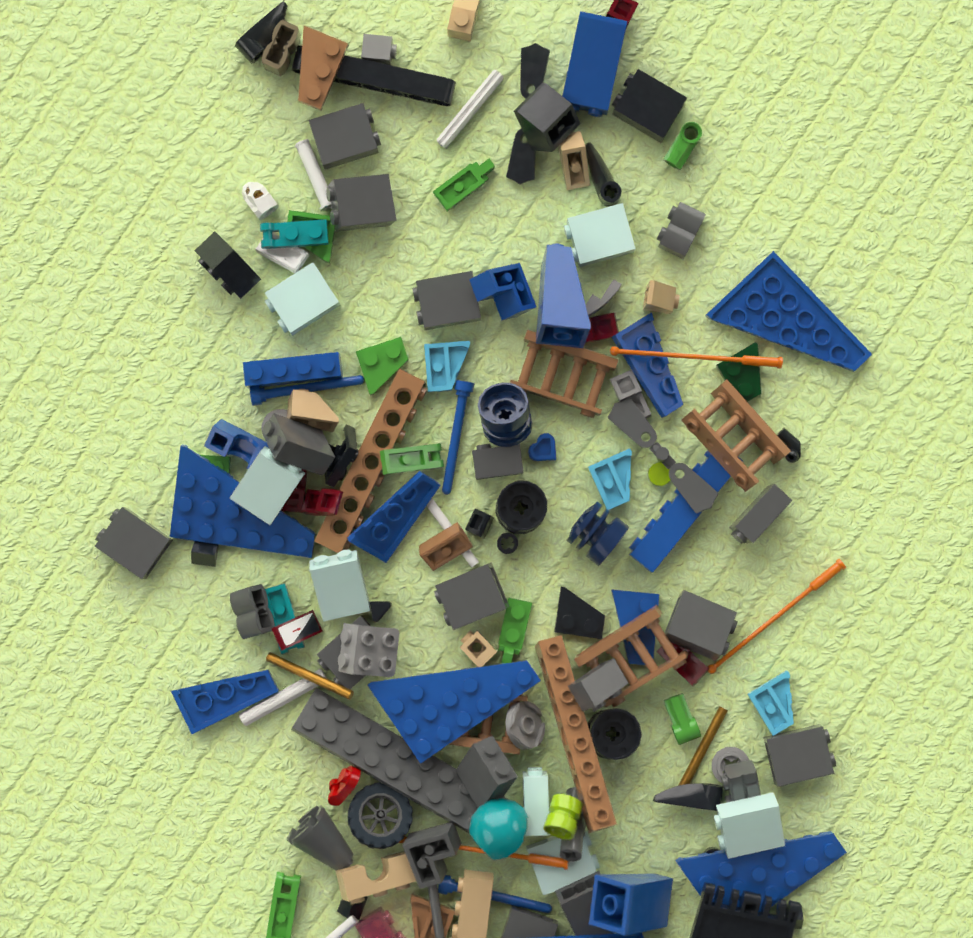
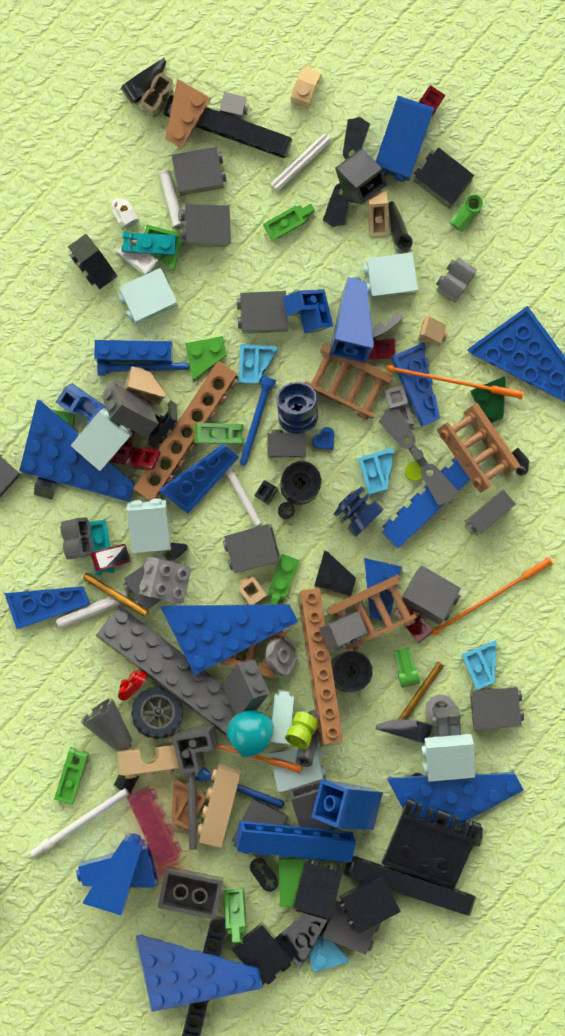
camera: 10 degrees right, 0 degrees up
medium nougat slope [419,522,473,571] -> none

